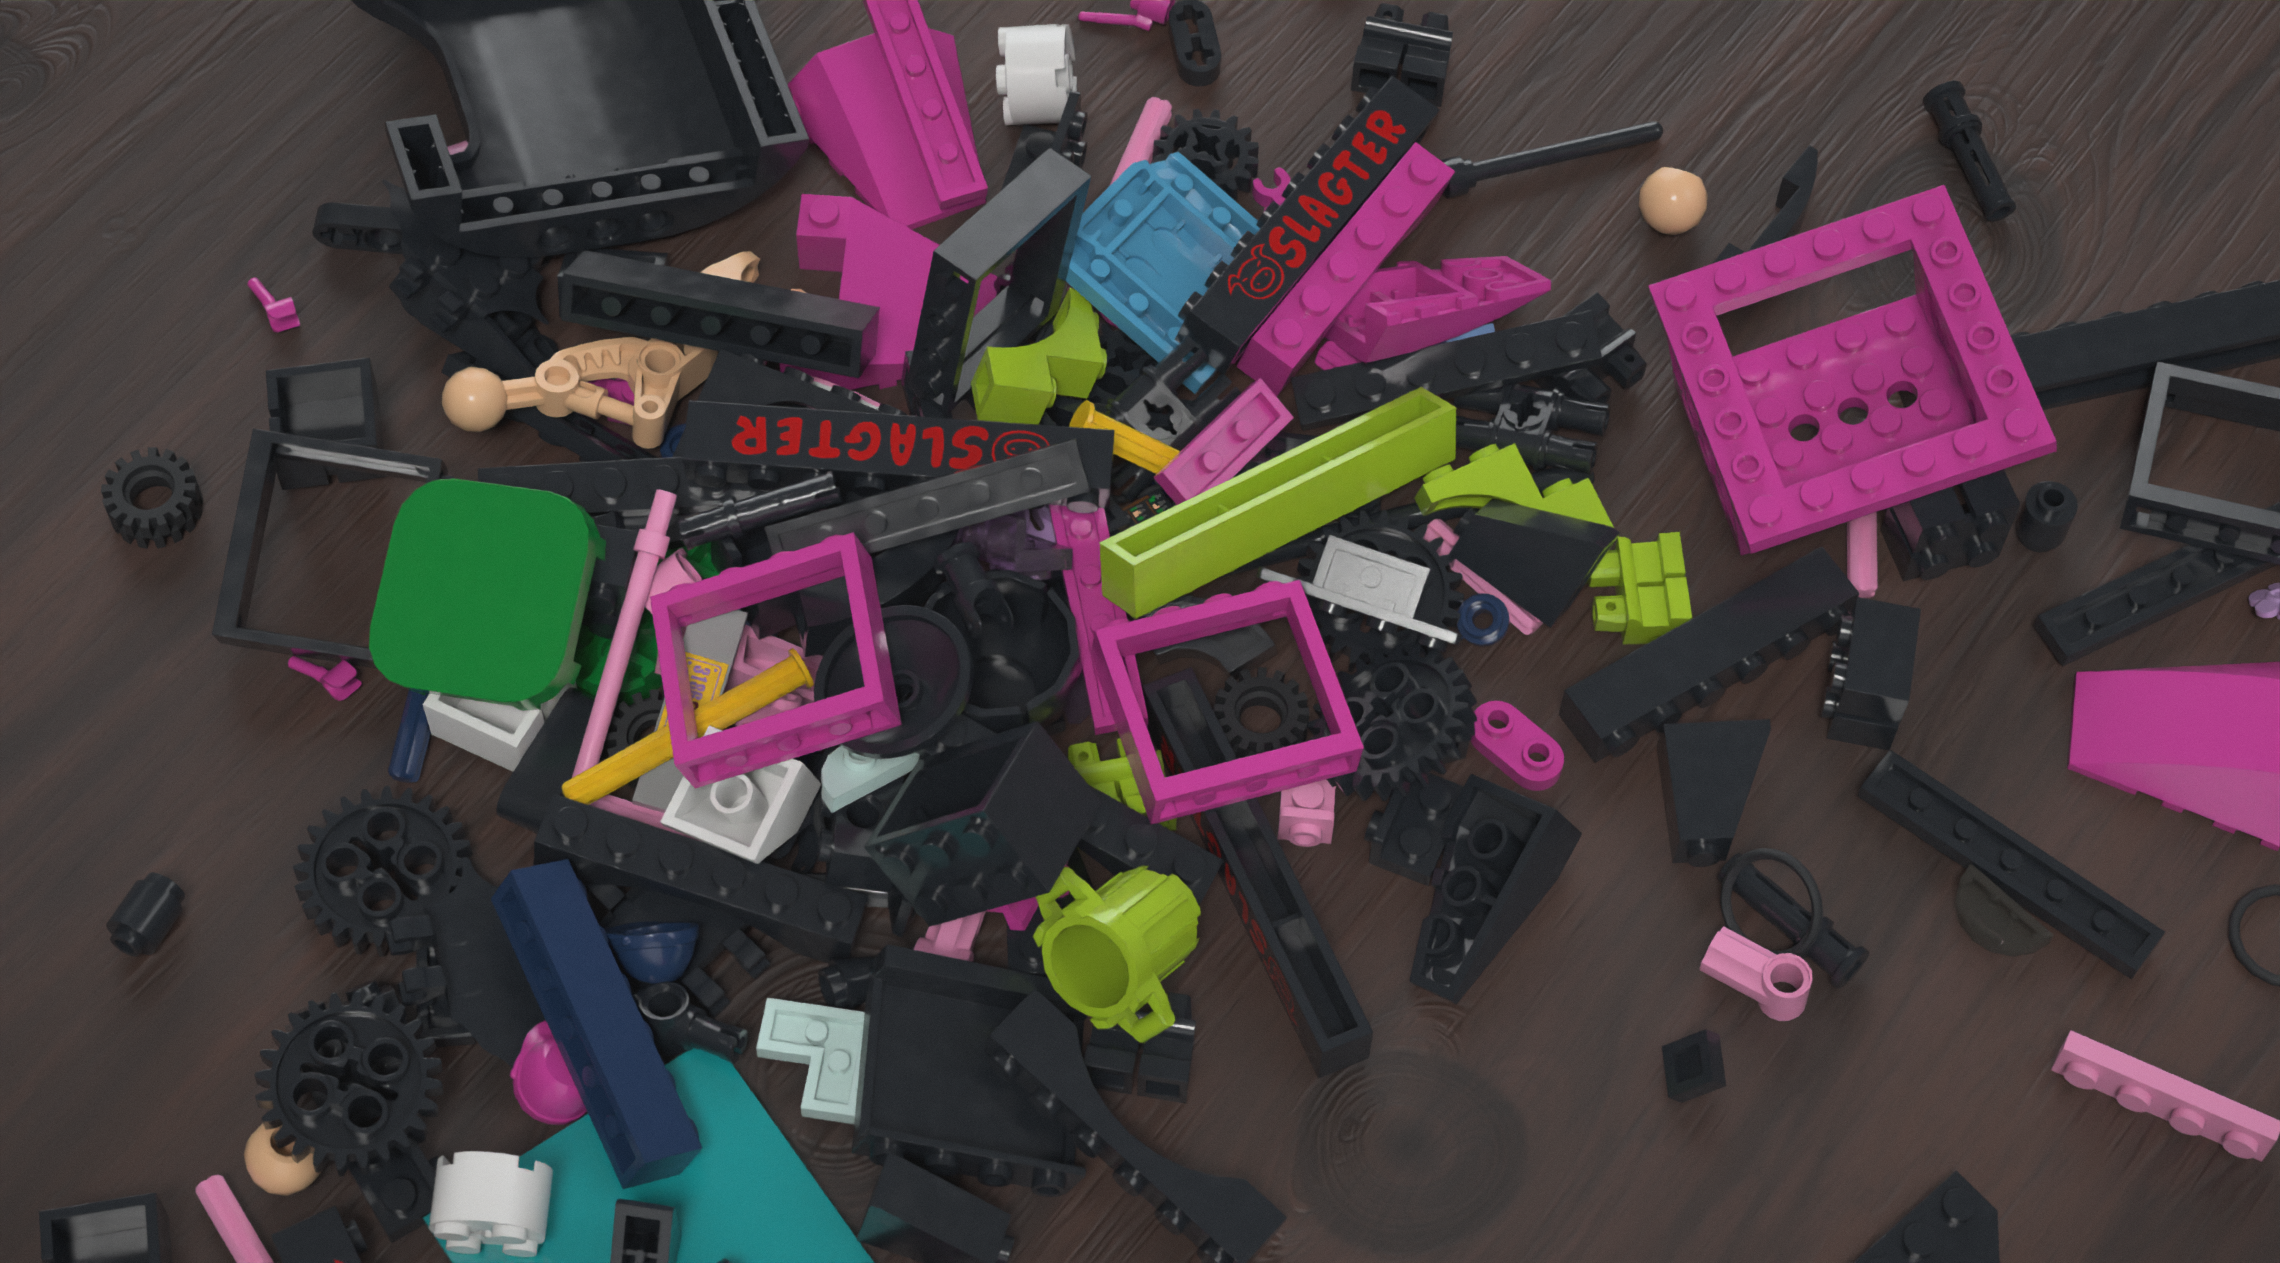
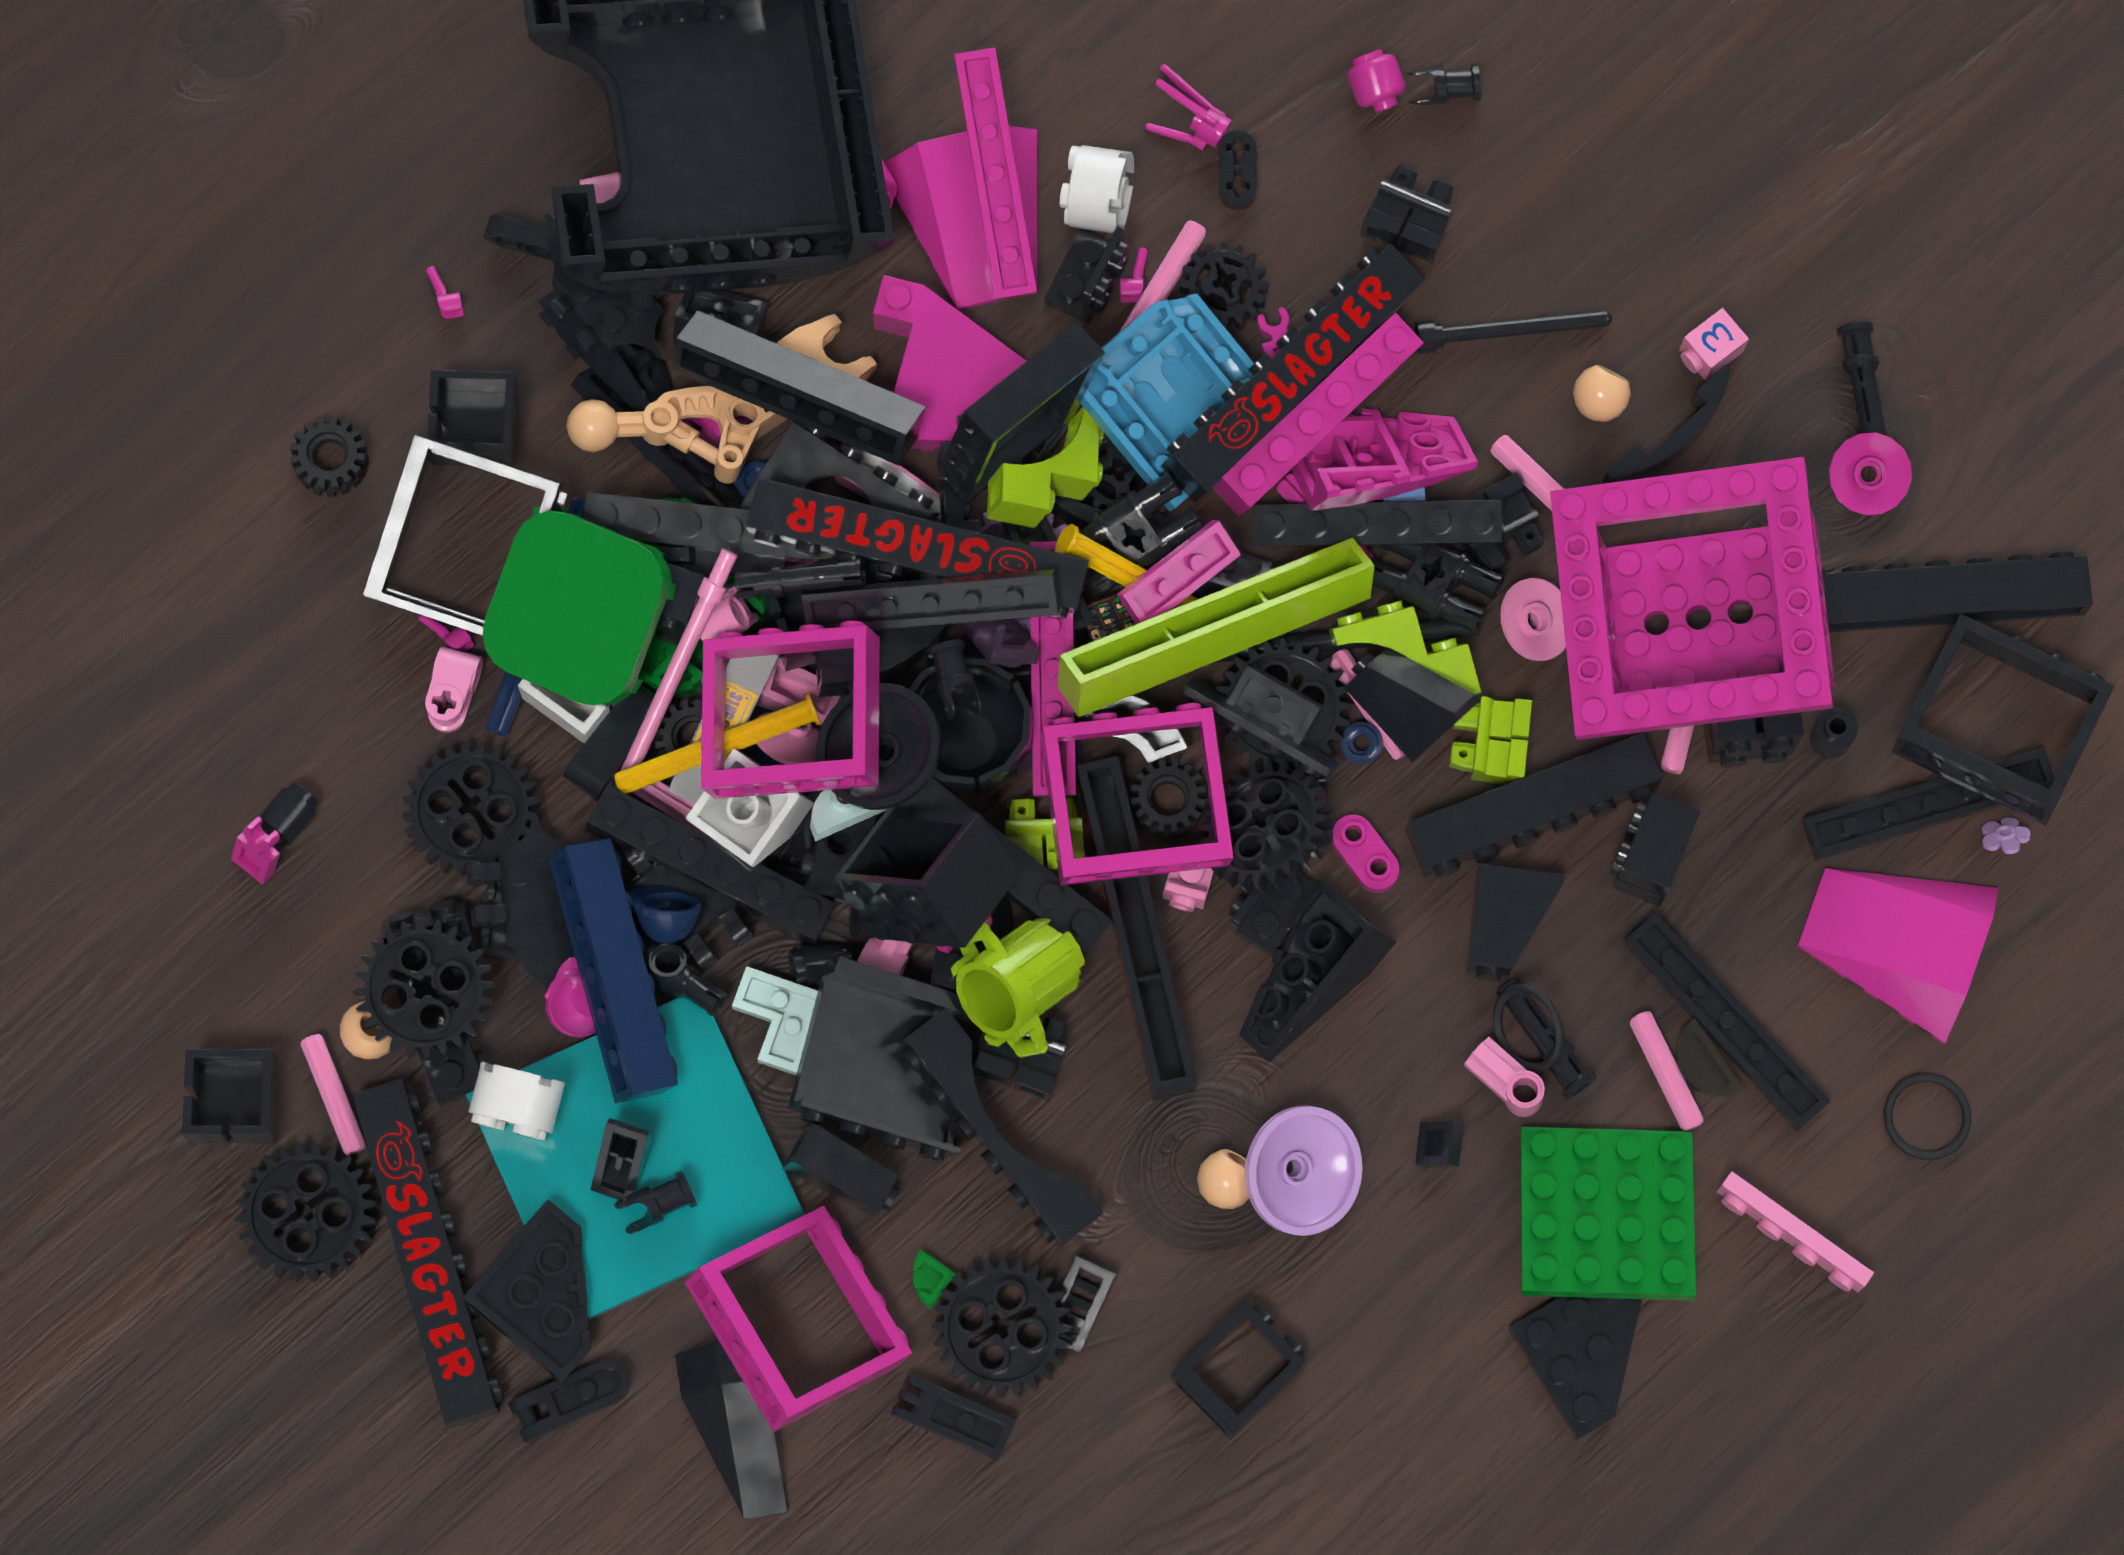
camera: 10 degrees right, 15 degrees up
none -> dark pink plate [231,816,280,885]
none -> bright pink piece [425,646,483,733]
none -> dark pink hand [1120,248,1148,303]
none -> light nougat piece [1197,1149,1249,1209]
none -> lavender dish [1245,1106,1363,1236]
none -> bright pink axle [1490,435,1564,511]
none -> bright pink dish [1500,578,1566,661]
none -> green plate [1519,1127,1696,1301]
none -> bright pink axle [1630,1011,1703,1131]
none -> bright pink brick [1679,308,1749,381]
none -> dark pink dish [1829,433,1912,515]

